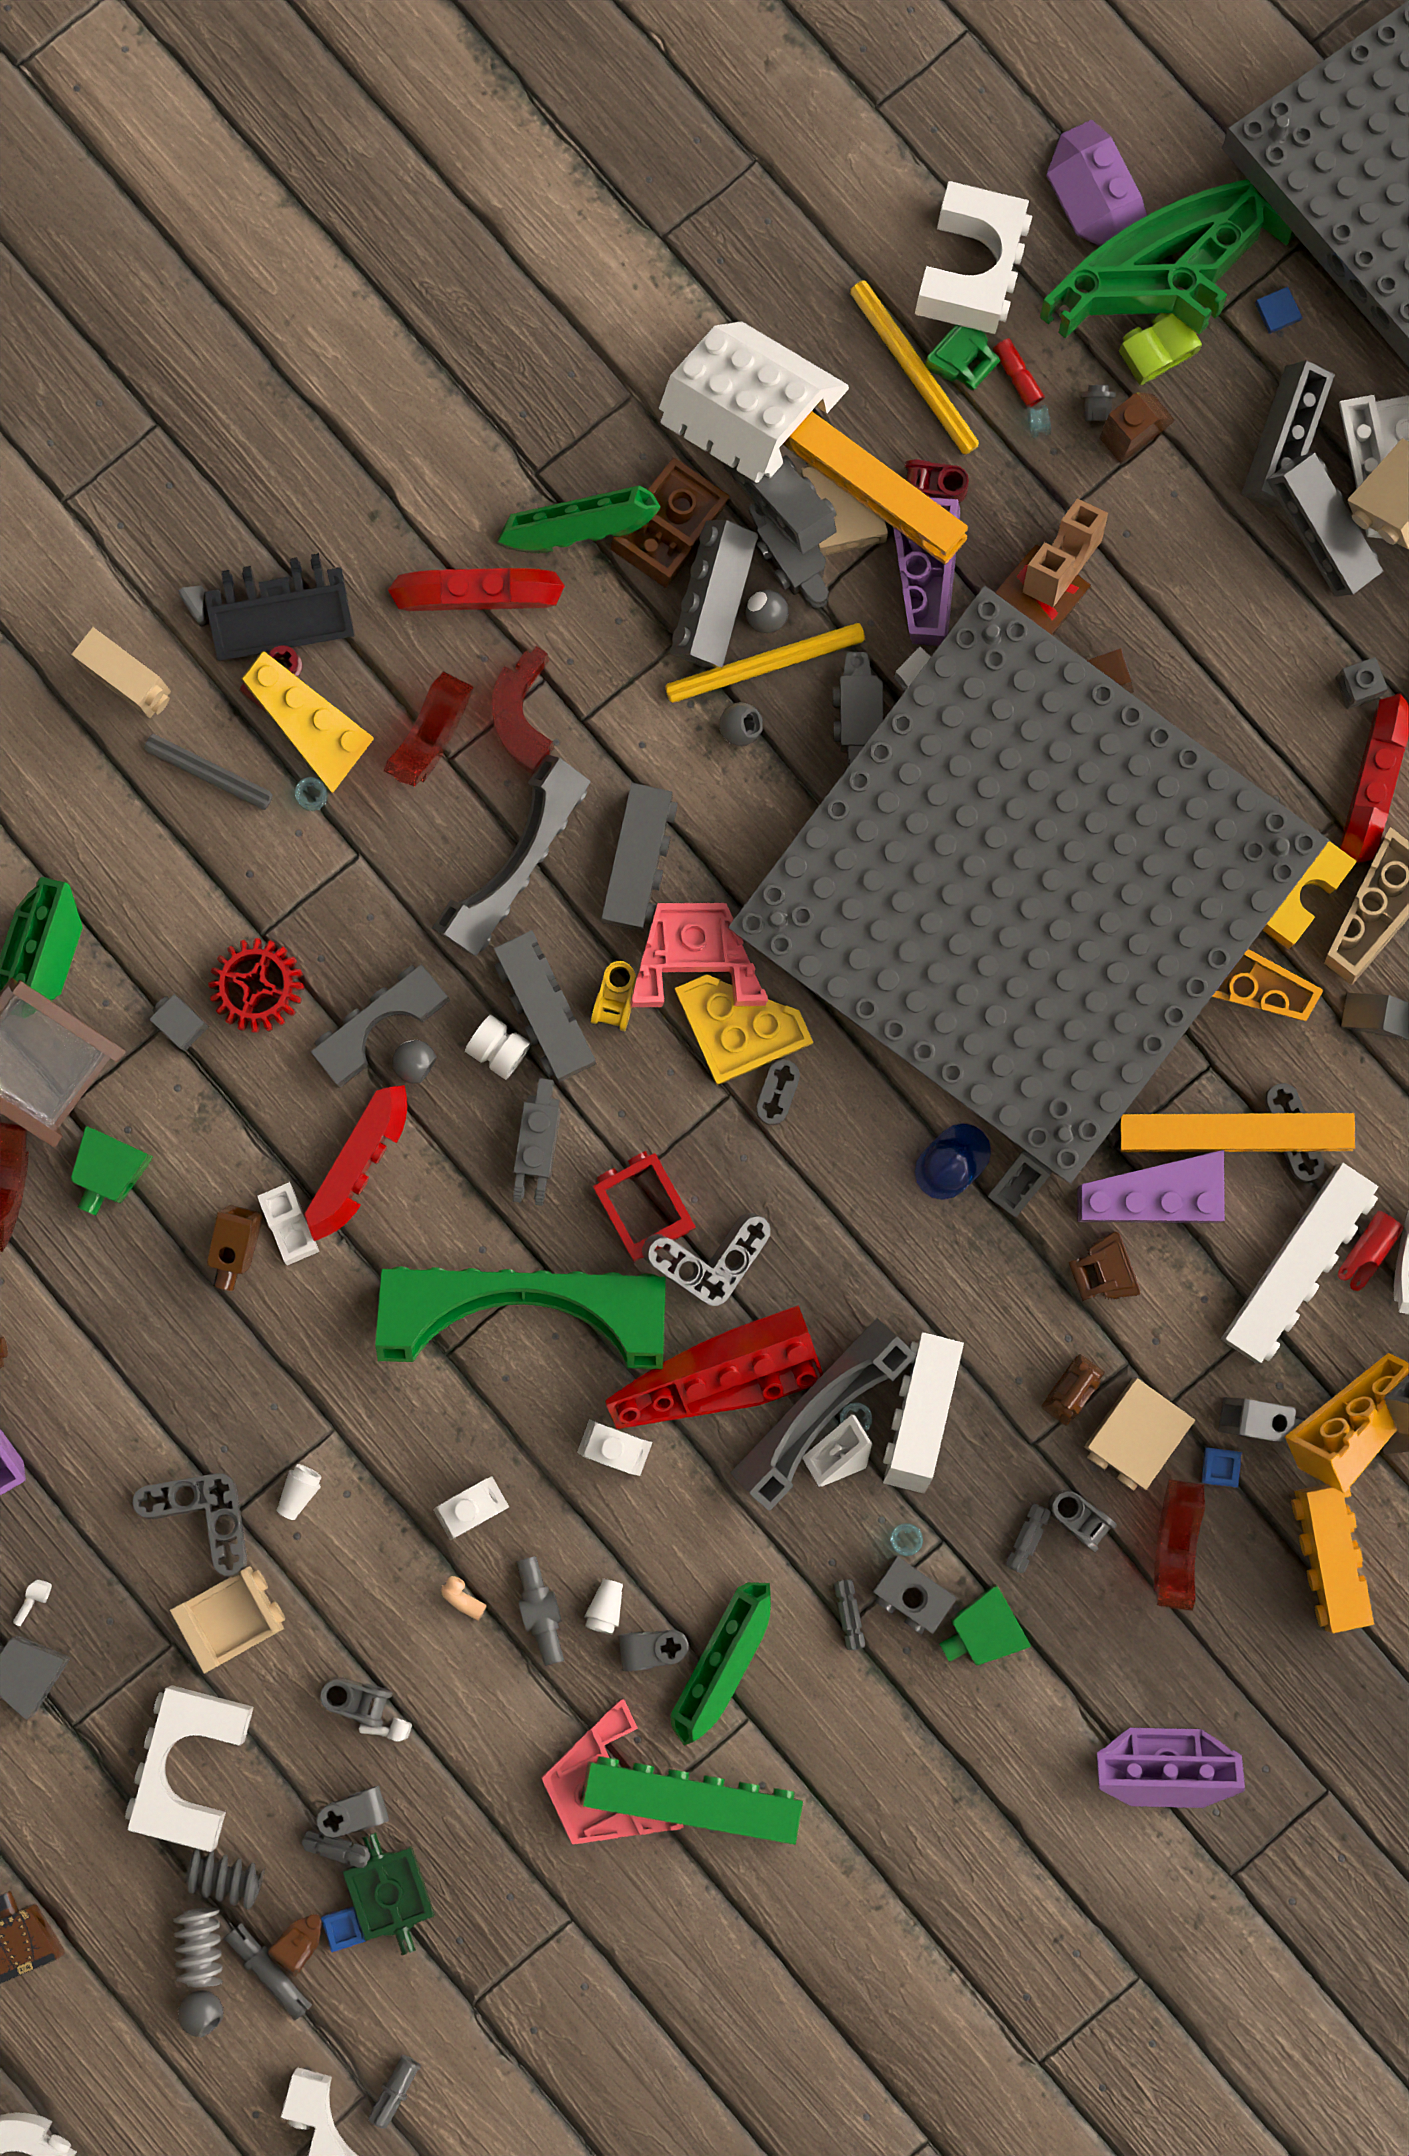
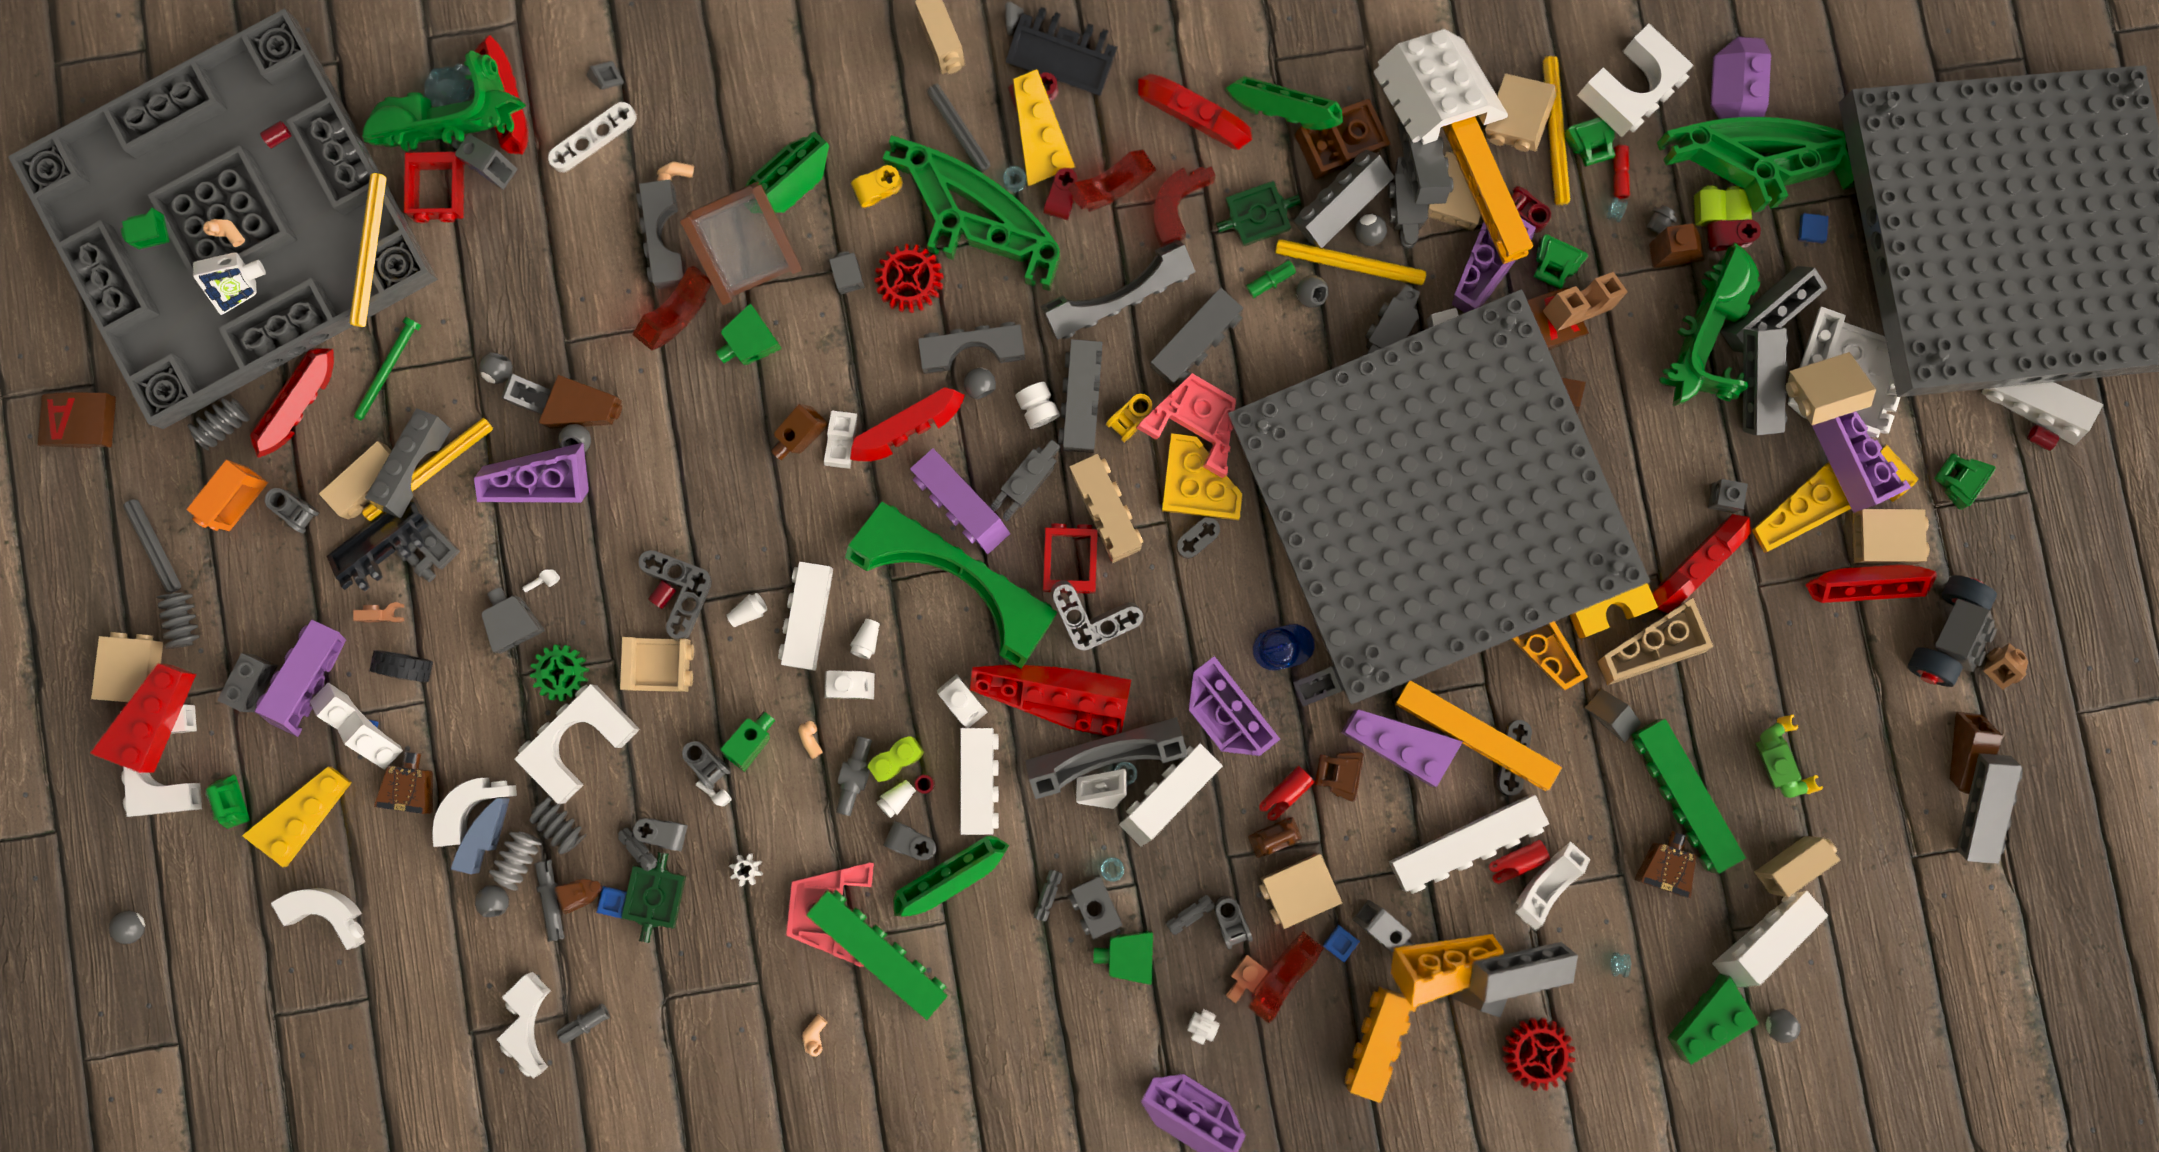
camera: 30 degrees right, 0 degrees up
none -> white arch [433,778,517,847]
none -> sand blue slope [451,797,510,874]
none -> green gear [530,644,589,701]
none -> dark red hinge [648,580,677,609]
none -> green torso [720,711,775,772]
none -> white gear [729,853,763,886]
none -> white brick [778,562,833,671]
none -> light nougat arm [802,1014,828,1056]
none -> white cone [850,619,880,659]
none -> yellow piece [851,165,903,208]
none -> lime brick [868,736,924,782]
none -> green piece [883,135,1060,291]
none -> medium lavender wedge [910,448,1010,554]
none -> dark red hinge [915,775,935,794]
none -> white brick [961,728,999,835]
none -> dark red piece [1043,168,1077,221]
none -> tan wedge [1069,454,1143,563]
none -> white gear [1187,1009,1220,1045]
none -> medium lavender wedge [1189,656,1280,756]
none -> dark green plate [1216,181,1301,247]
none -> nougat plate [1225,955,1268,1003]
none -> green axle [1246,261,1296,299]
none -> red piece [1259,765,1315,821]
none -> tan brick [1485,74,1556,152]
none -> green piece [1533,234,1588,289]
none -> green piece [1659,242,1761,406]
none -> dark red piece [1707,219,1761,251]

